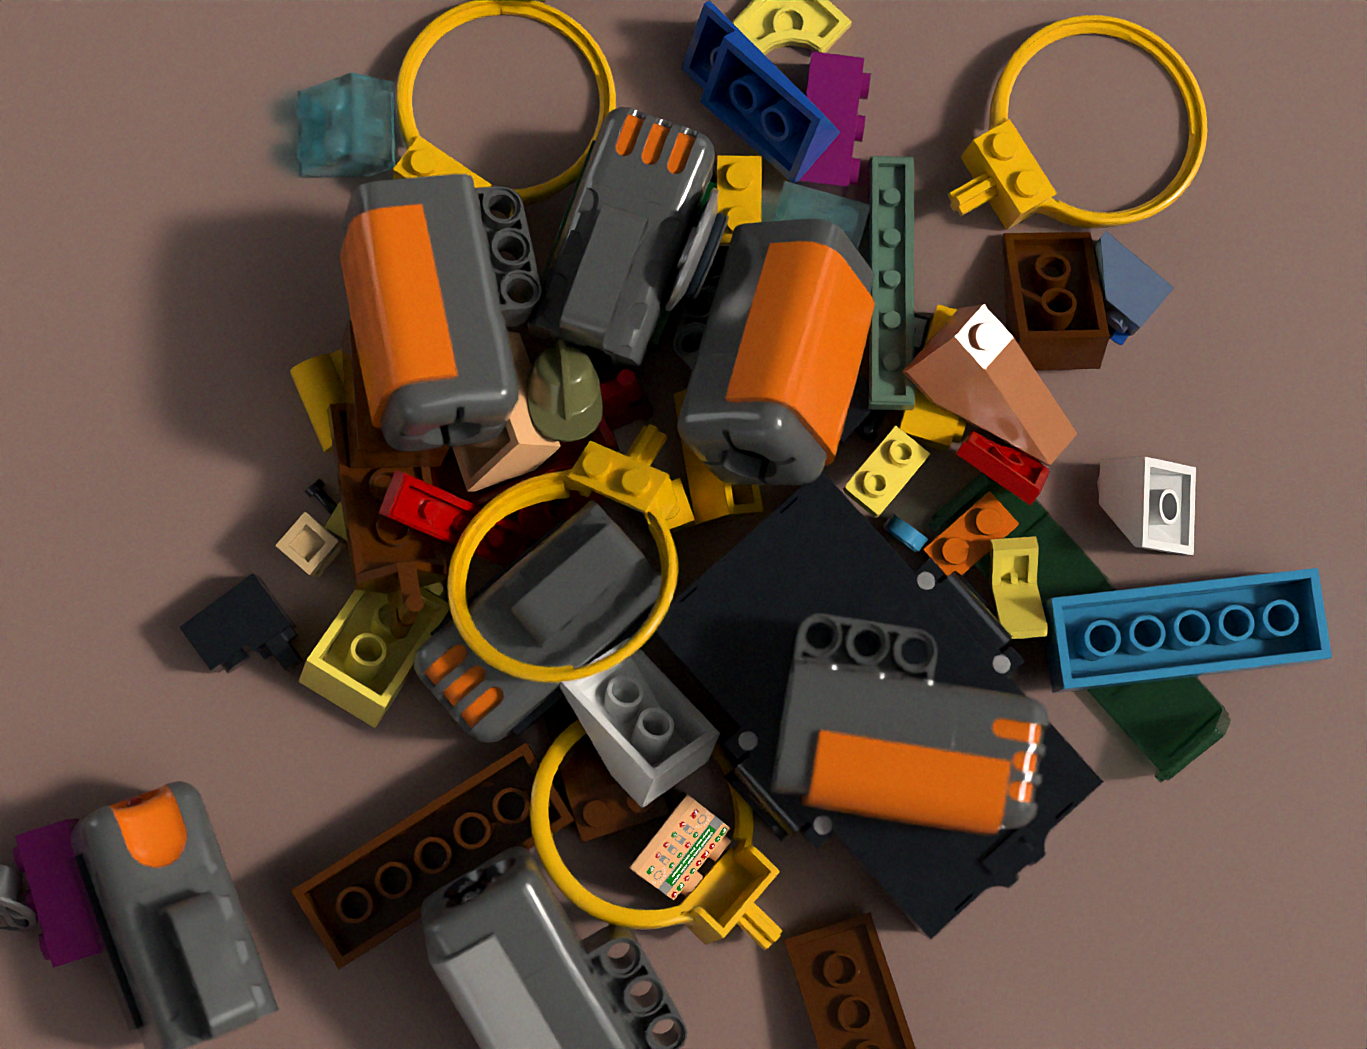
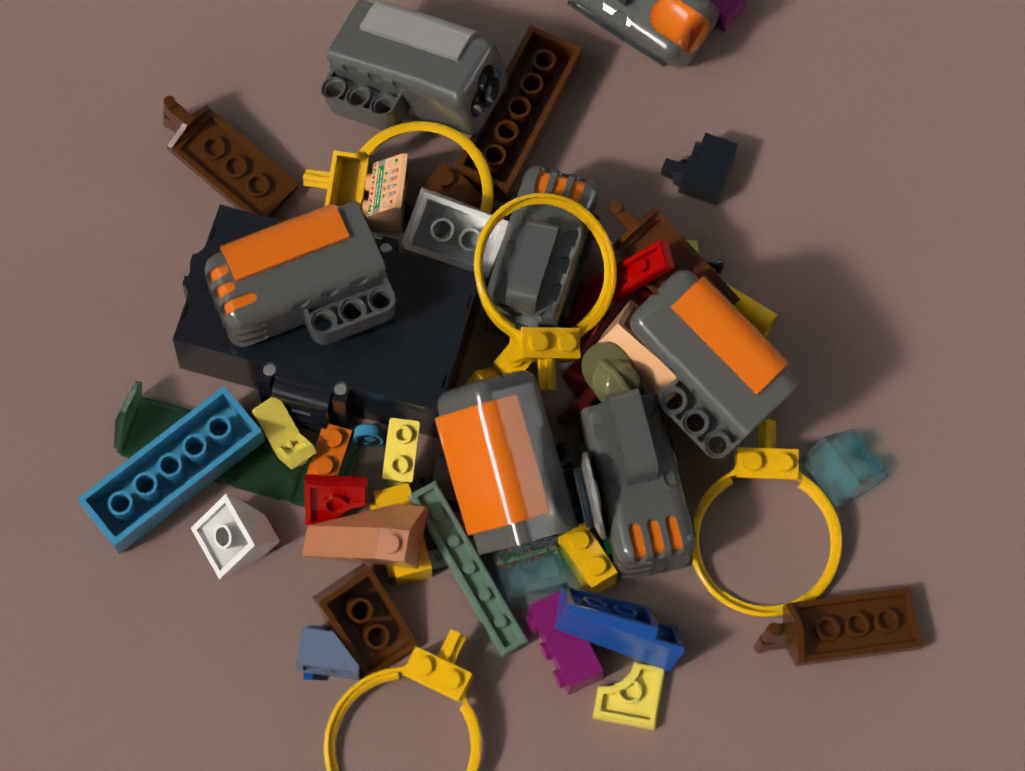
camera: 145 degrees right, 15 degrees down
tan brick [275,512,346,579] -> none
light yellow slope [299,587,450,728] -> none

